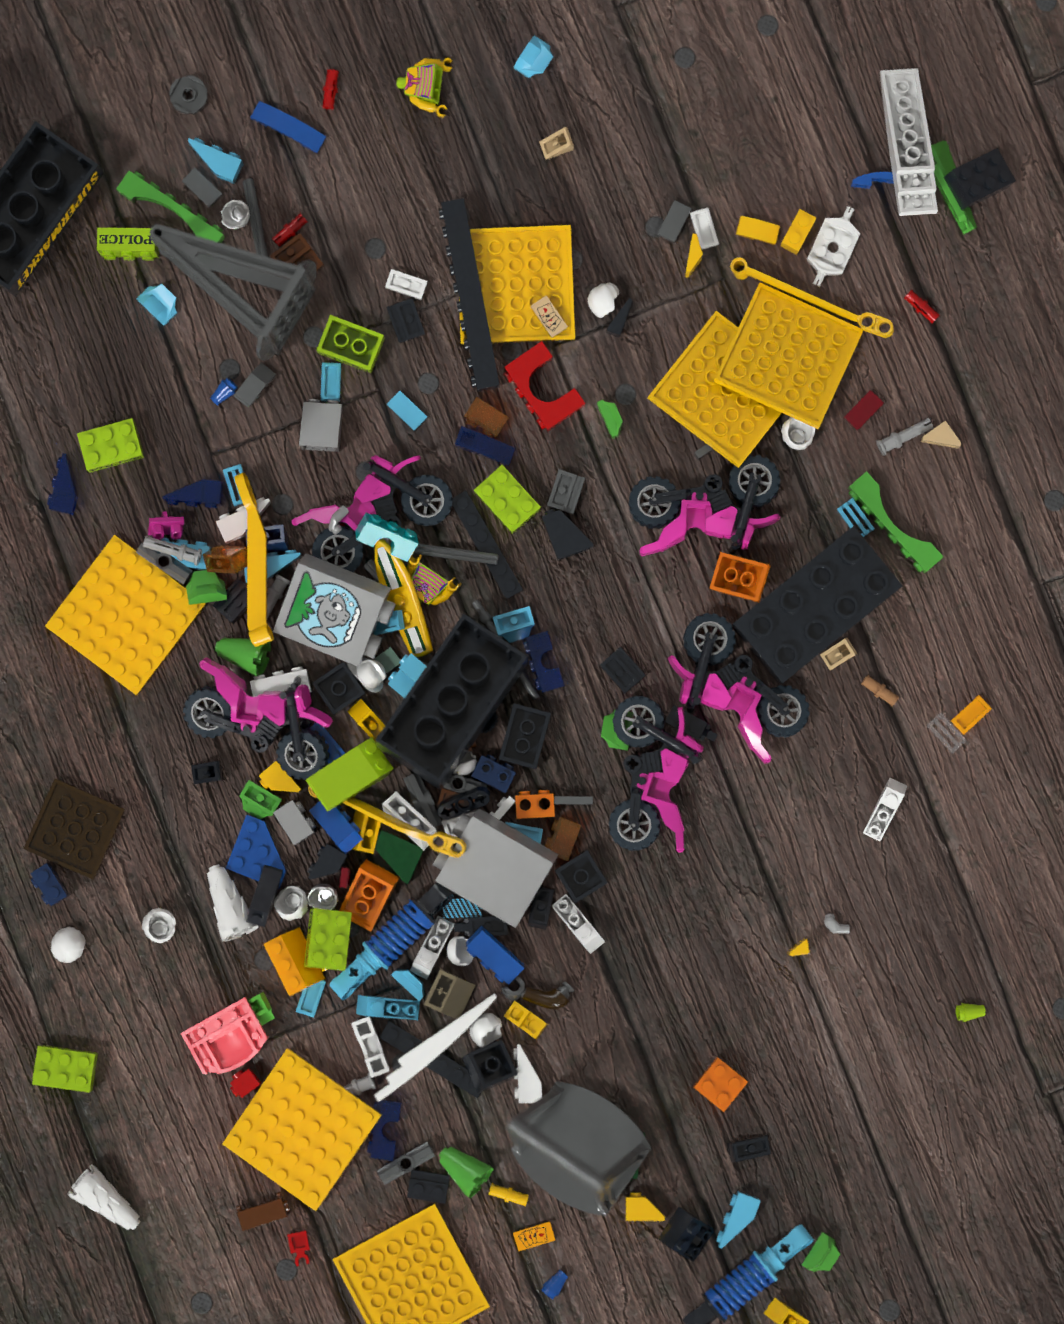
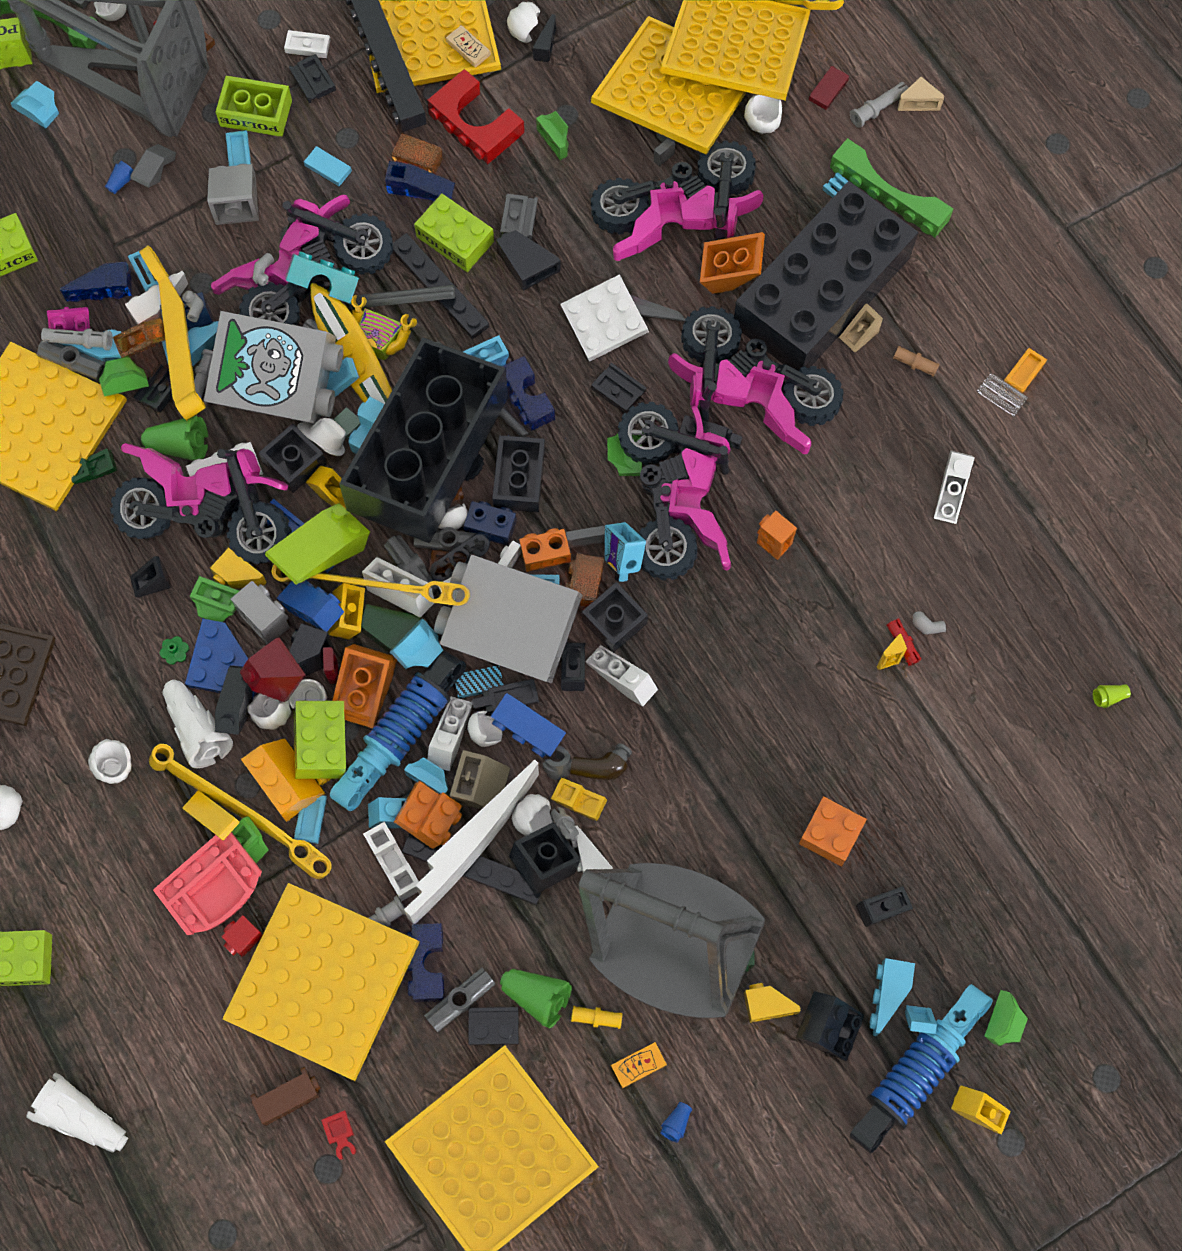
camera: 15 degrees left, 15 degrees down
none -> dark green slope [72,448,117,484]
none -> yellow piece [149,744,331,879]
none -> green plant [159,636,189,665]
none -> light grey arm [182,291,204,322]
none -> yellow tile [182,790,240,840]
none -> dark red slope [240,637,305,702]
none -> medium azure slope [390,619,443,669]
none -> orange plate [394,781,462,849]
none -> light grey axle [551,807,579,841]
none -> white plate [560,274,649,362]
none -> medium azure torso [605,522,646,582]
none -> dark grey bar [630,295,686,321]
none -> orange brick [757,511,797,560]
none -> red pin [886,618,922,666]
none -> medium azure tile [905,1005,937,1034]

